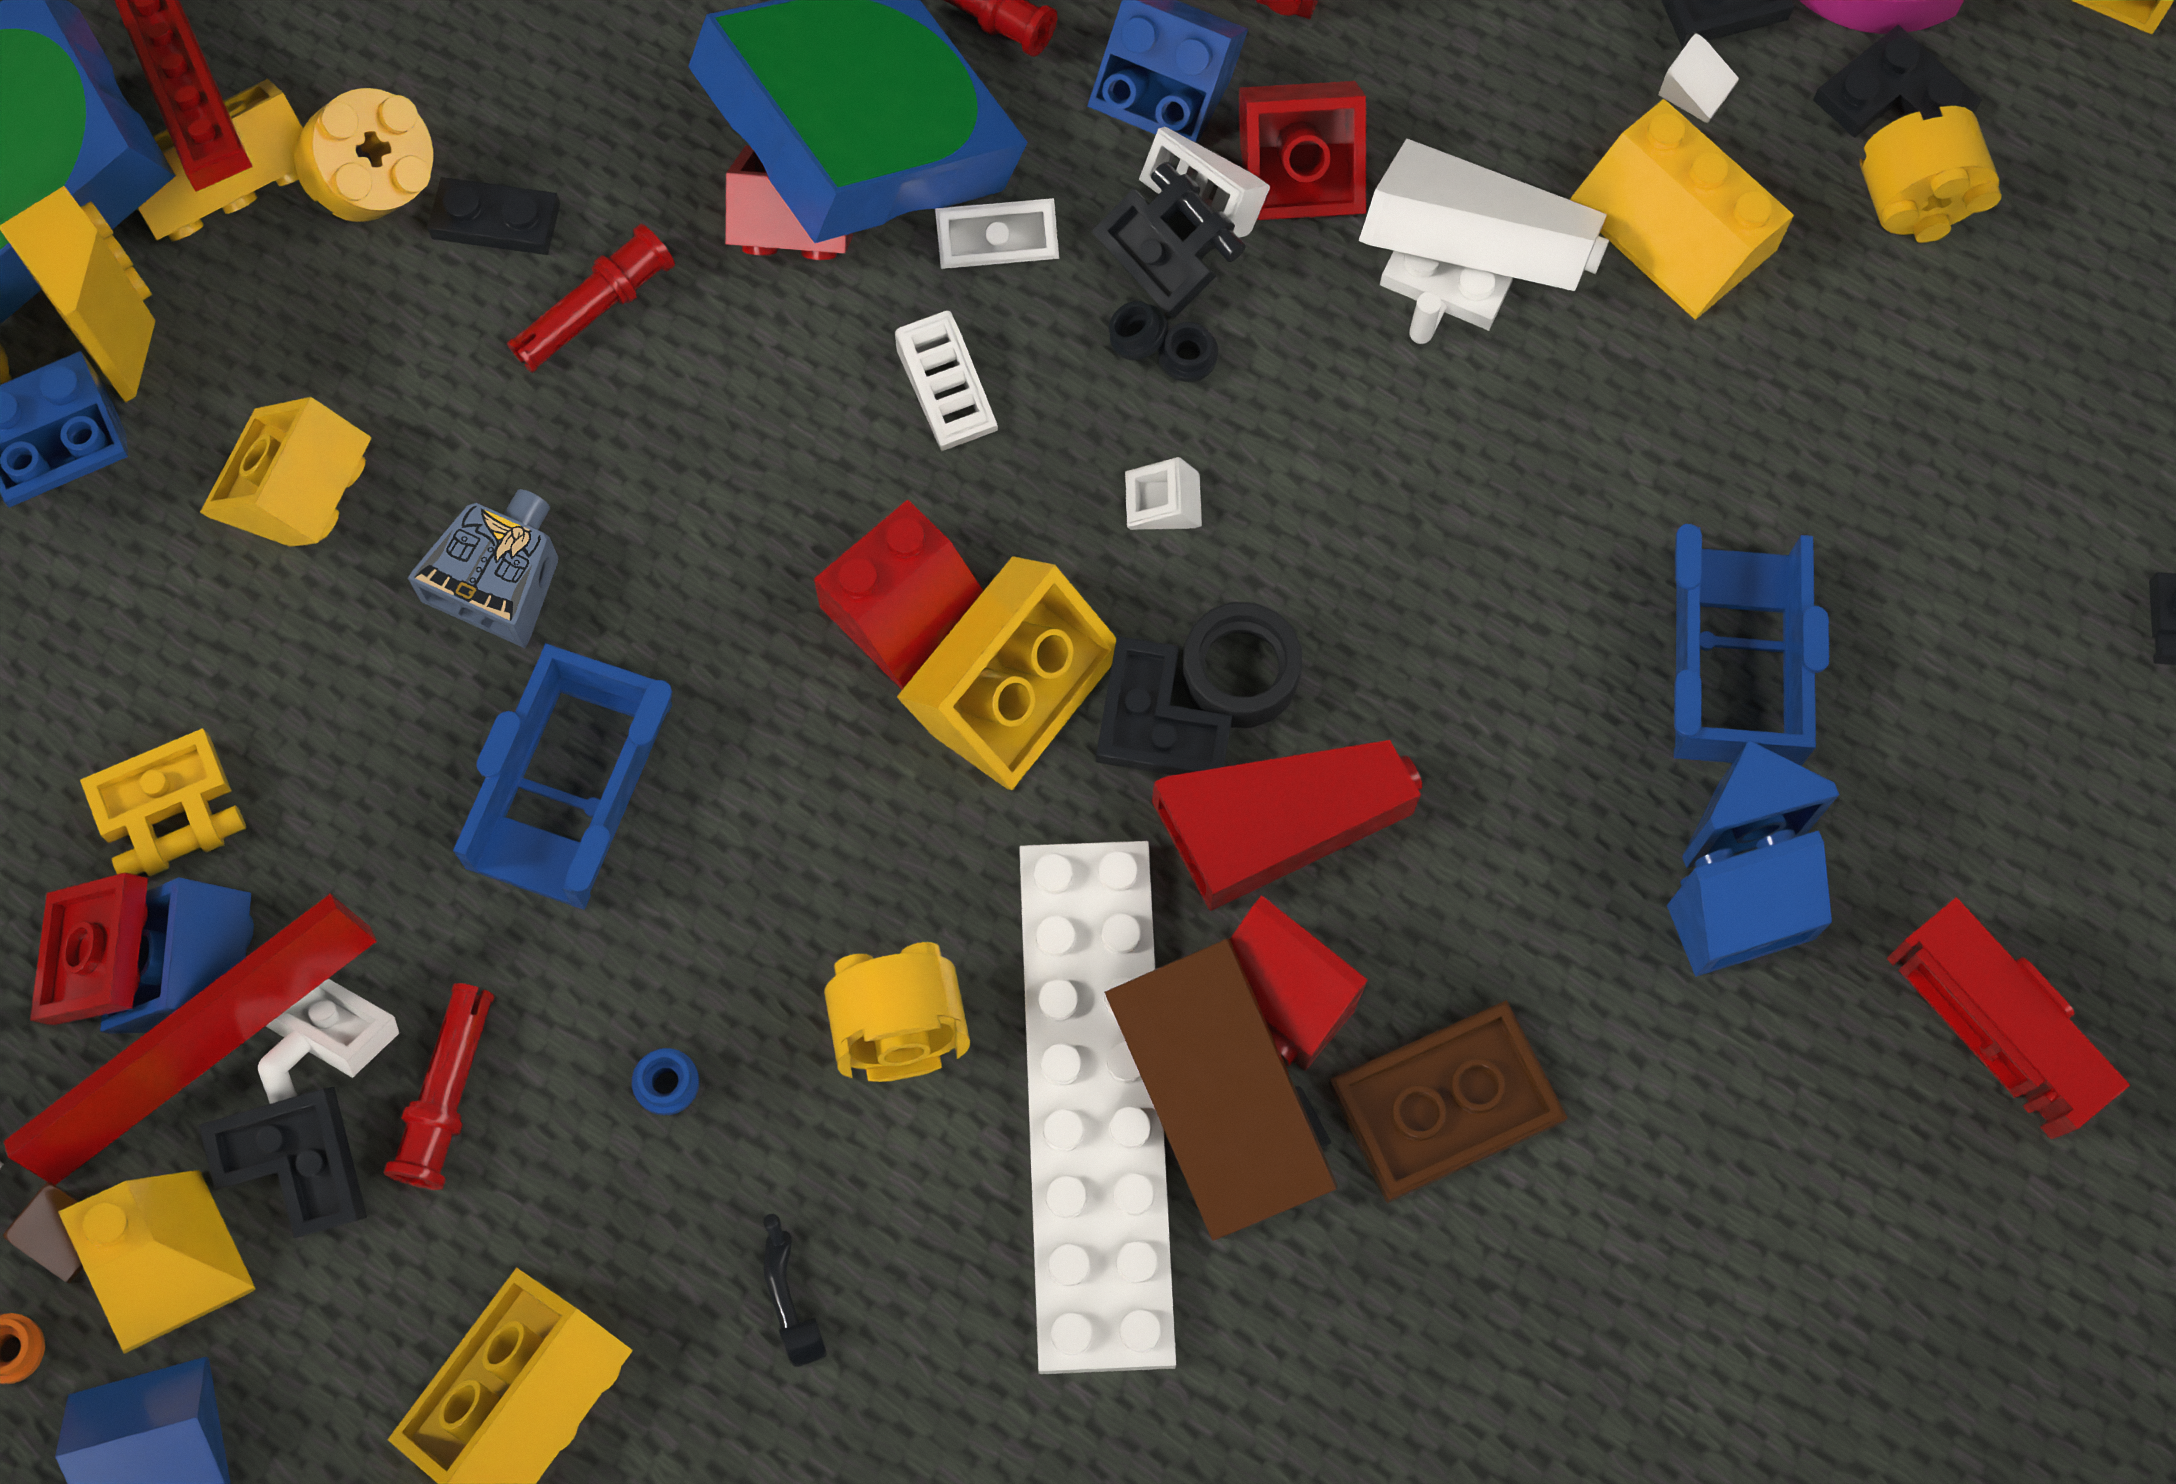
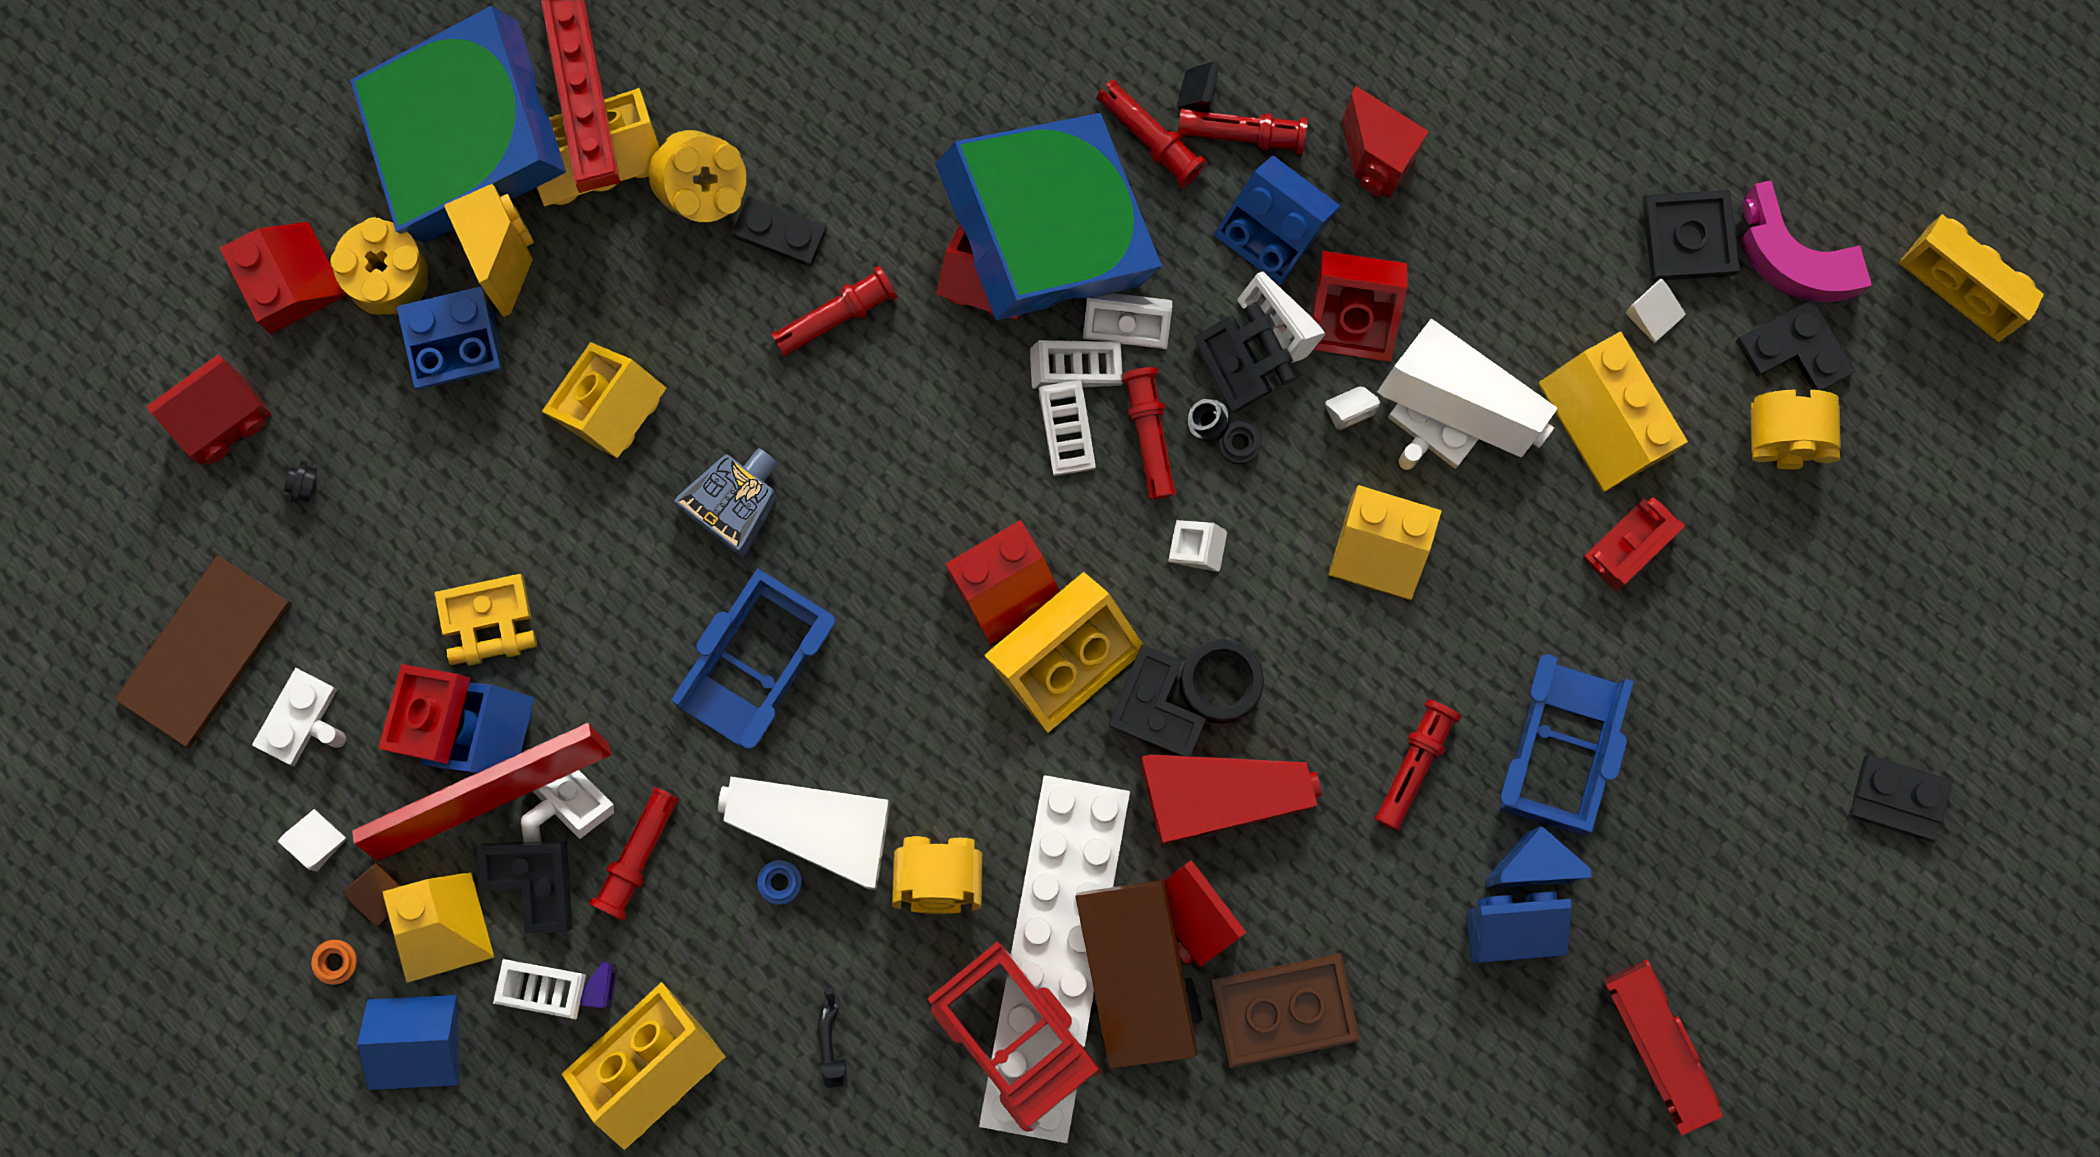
camera: 10 degrees right, 10 degrees up
none -> white slope [493,959,586,1019]
none -> dark purple slope [580,962,618,1009]
none -> white slope [718,777,890,890]
none -> red piece [927,941,1103,1132]
none -> white slope [1030,340,1123,389]
none -> red pin [1120,367,1176,500]
none -> white slope [1325,386,1380,431]
none -> yellow slope [1328,485,1442,601]
none -> red pin [1374,699,1462,831]
none -> red hinge [1582,497,1685,591]

